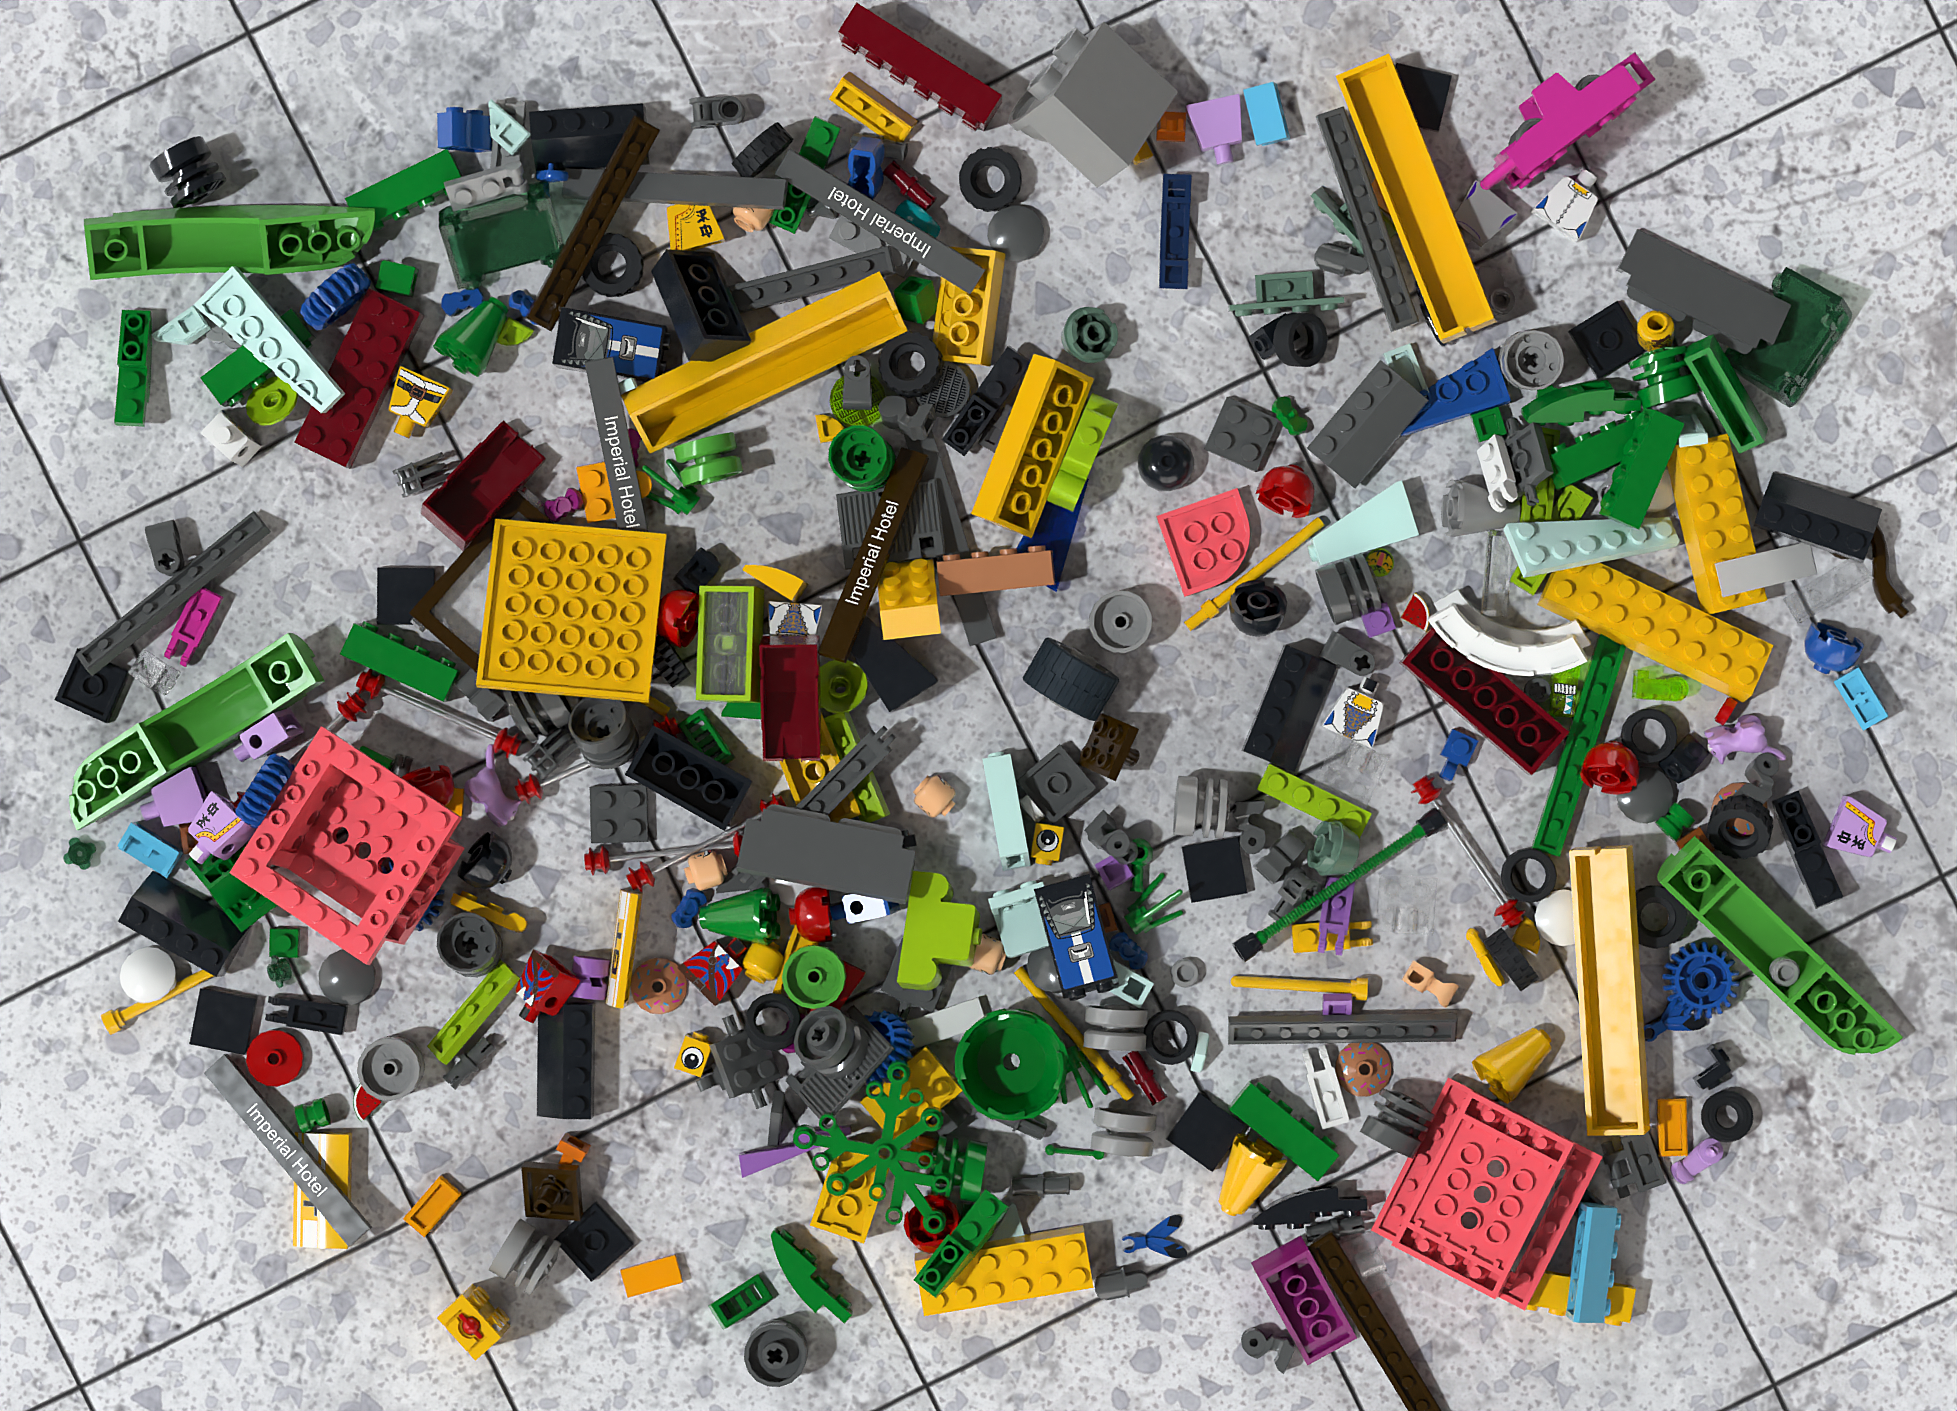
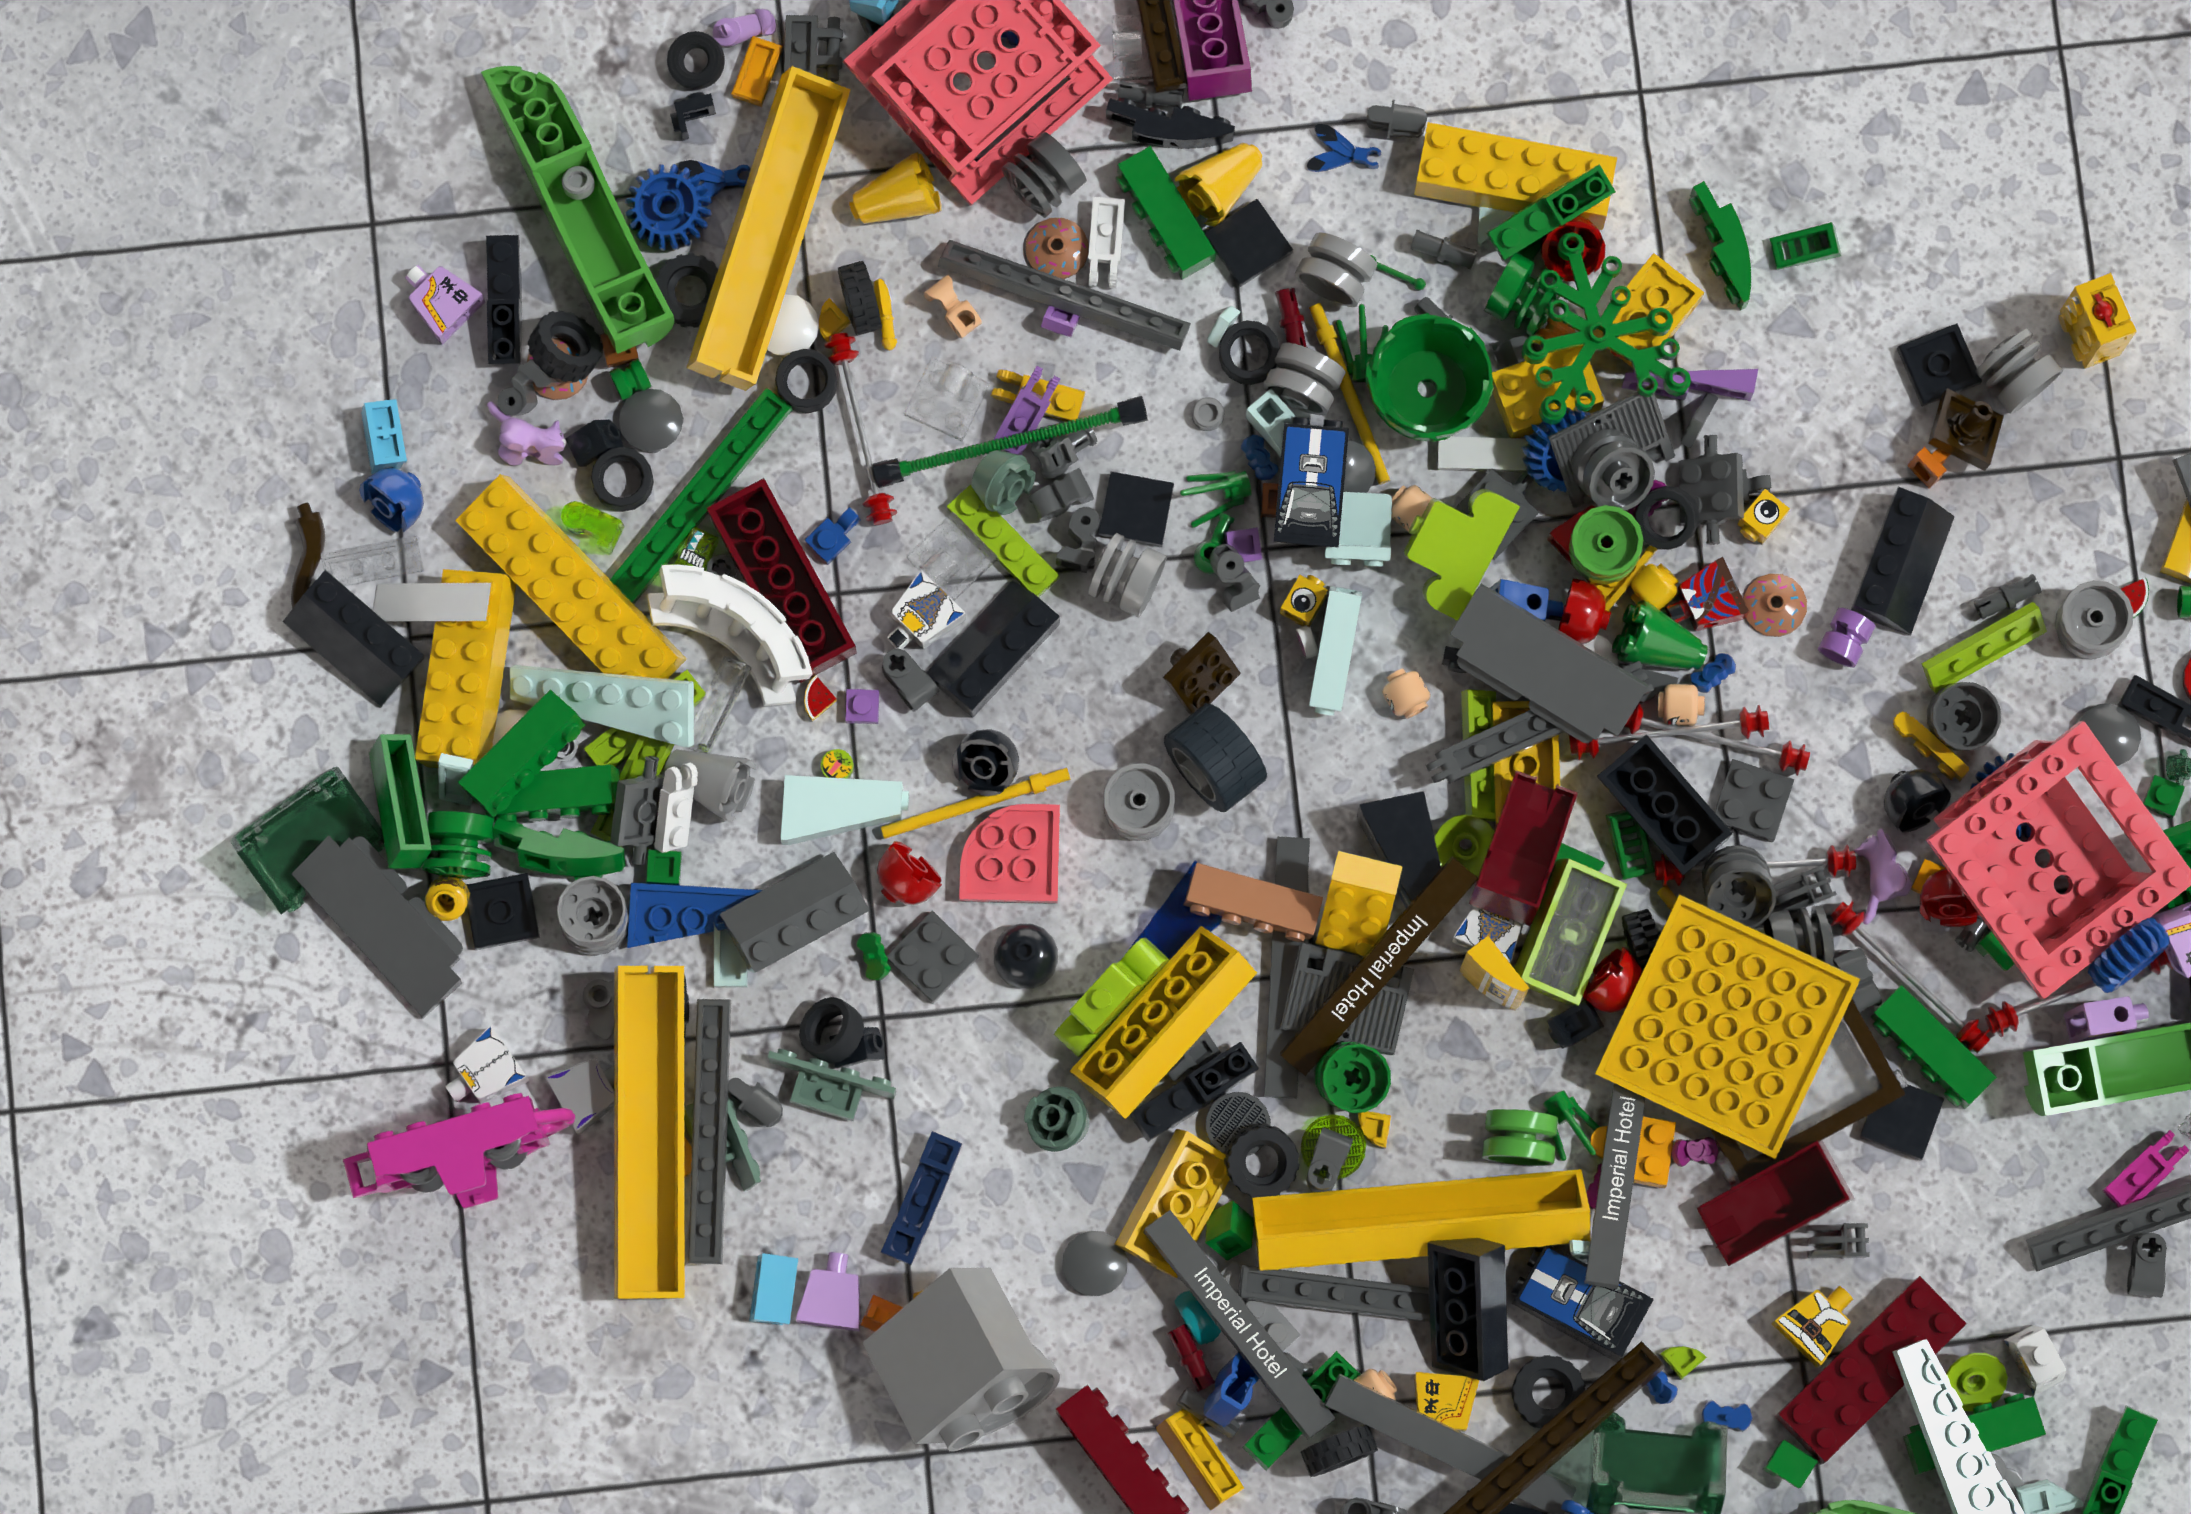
camera: 160 degrees left, 10 degrees down
blue gear [300,263,371,330] -> none
light orange tile [403,1175,462,1237] -> none
green cone [433,297,509,377] -> none
red torso [516,949,581,1023] -> none
yellow slope [605,889,643,1009] -> none
light orange tile [620,1254,683,1298] -> none
dark grey wheel [744,1319,808,1387] -> none
dark grey leg [878,396,937,441] -> none
black tyre [959,147,1022,212] -> none
dark grey plate [1016,744,1096,824] -> none
yellow piece [1230,976,1368,1001] -> none
dark grey wheel [1315,553,1382,625] -> none
black tile [1395,63,1452,132] -> none
red cylinder [1580,741,1639,795] -> none
red tile [1714,697,1738,726] -> none

